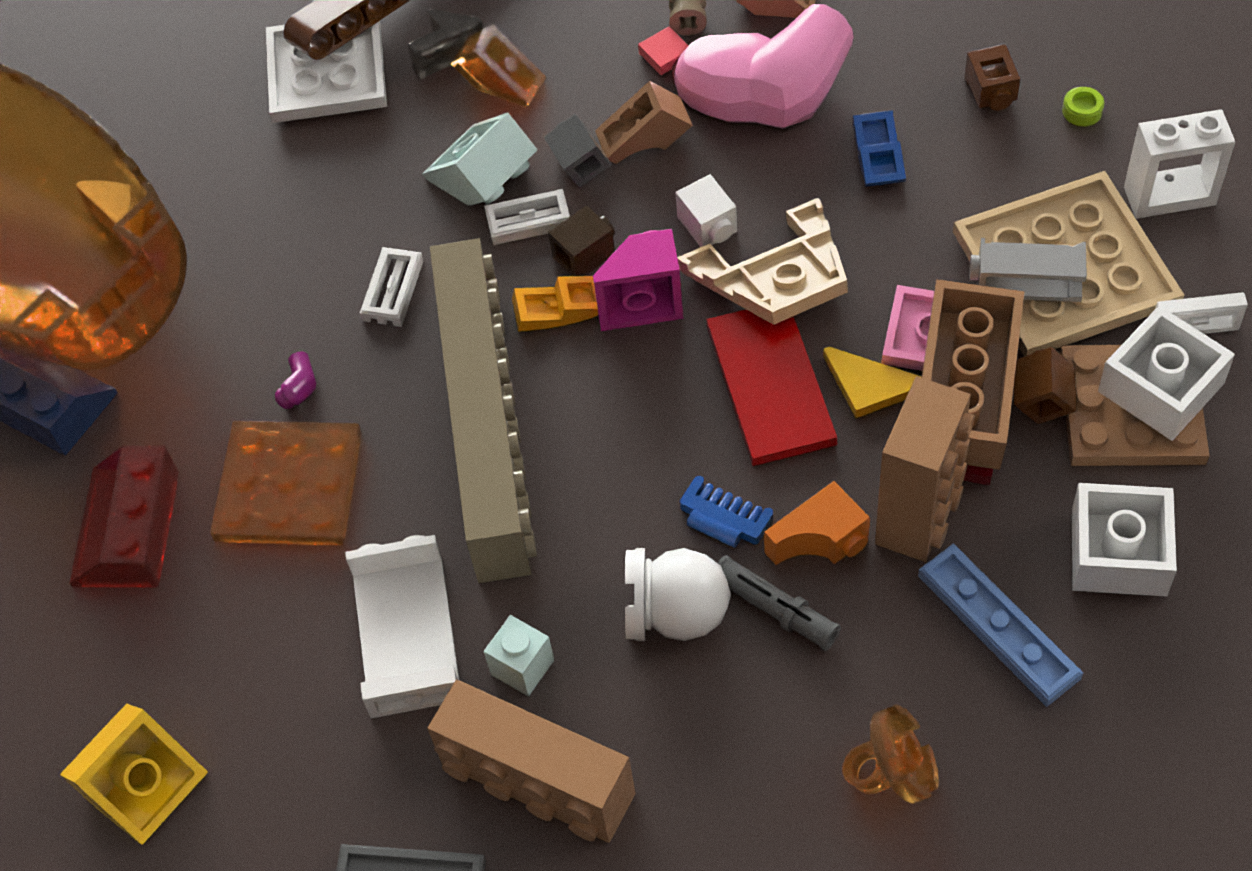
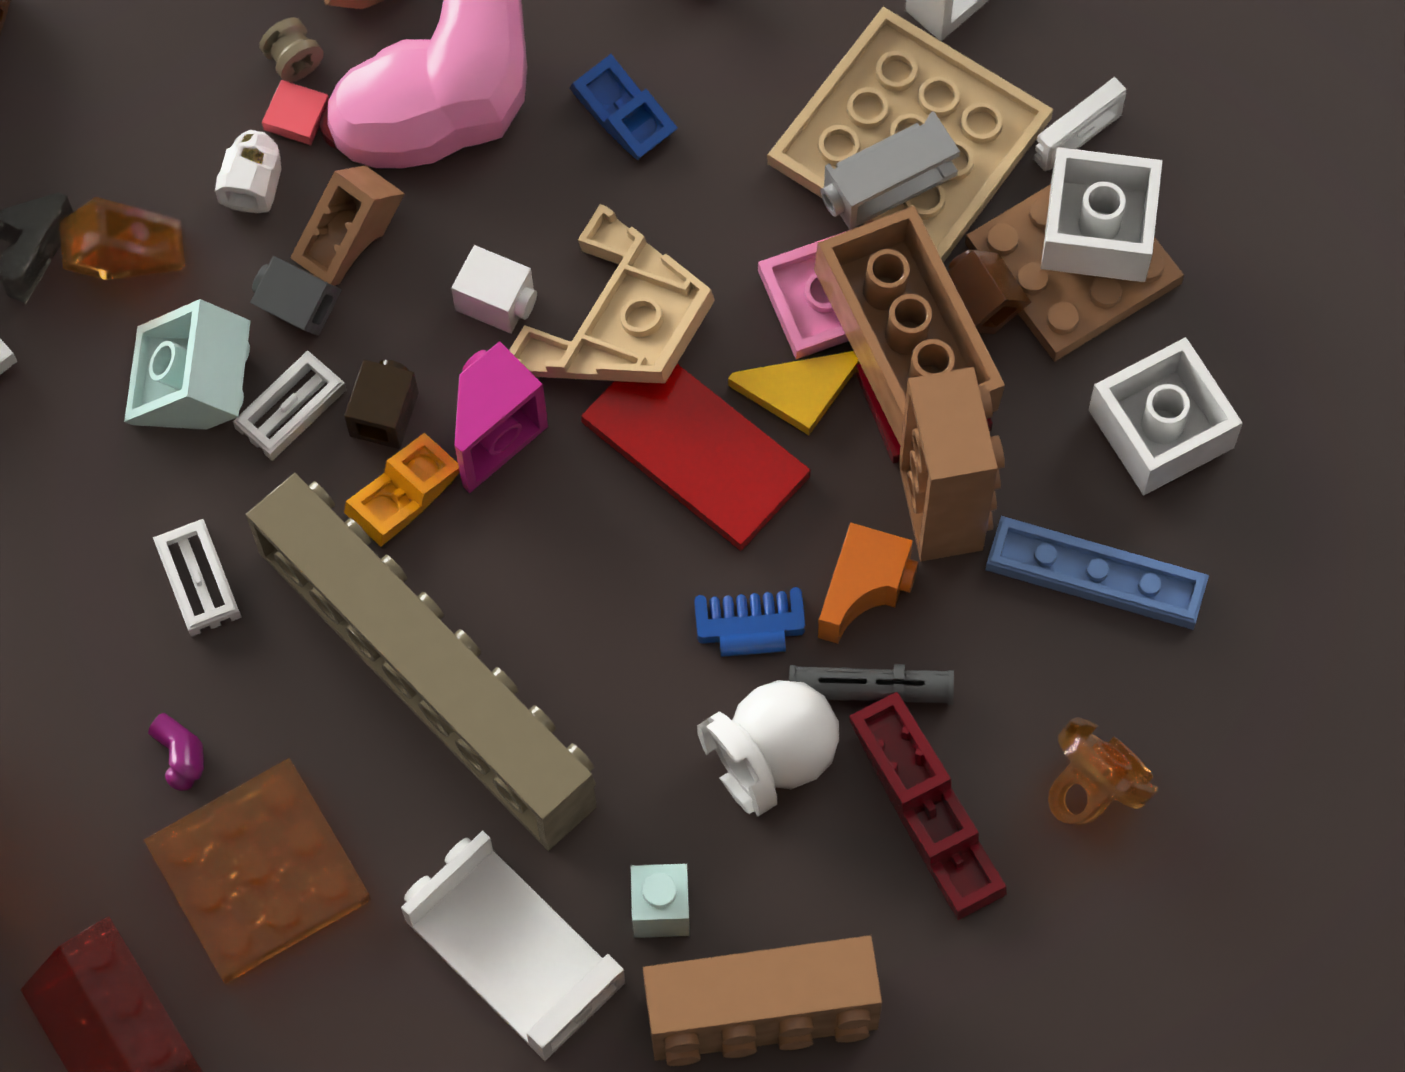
camera: 40 degrees left, 10 degrees up
none -> white rock [215,130,281,213]
none -> dark red slope [849,692,1007,920]

